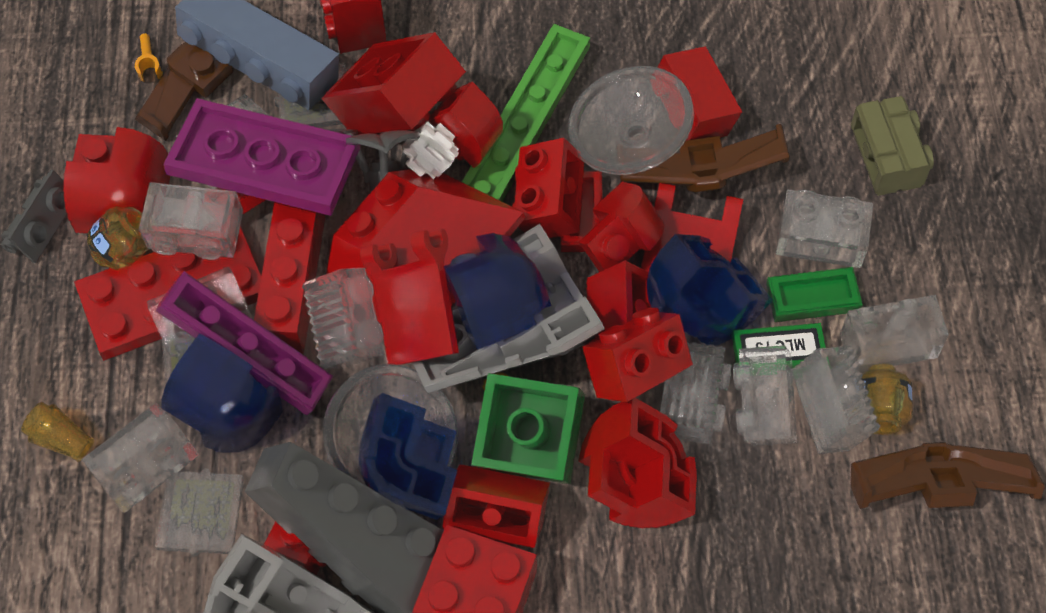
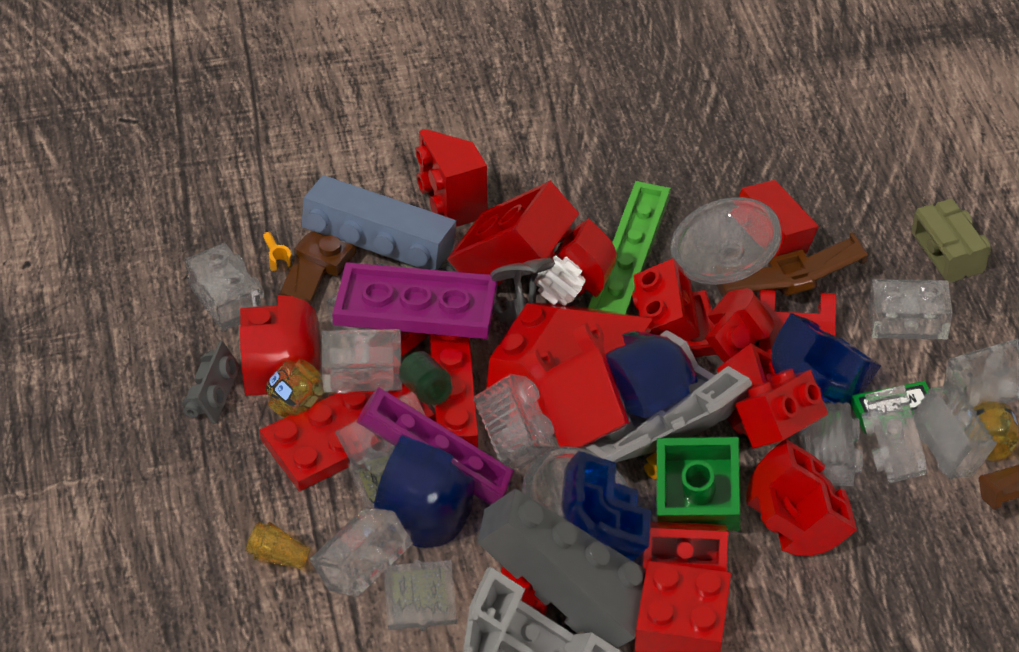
camera: 10 degrees left, 15 degrees down
green tile [766,267,863,322] -> none
none -> clear brick [185,242,264,332]
none -> clear green brick [399,351,452,405]

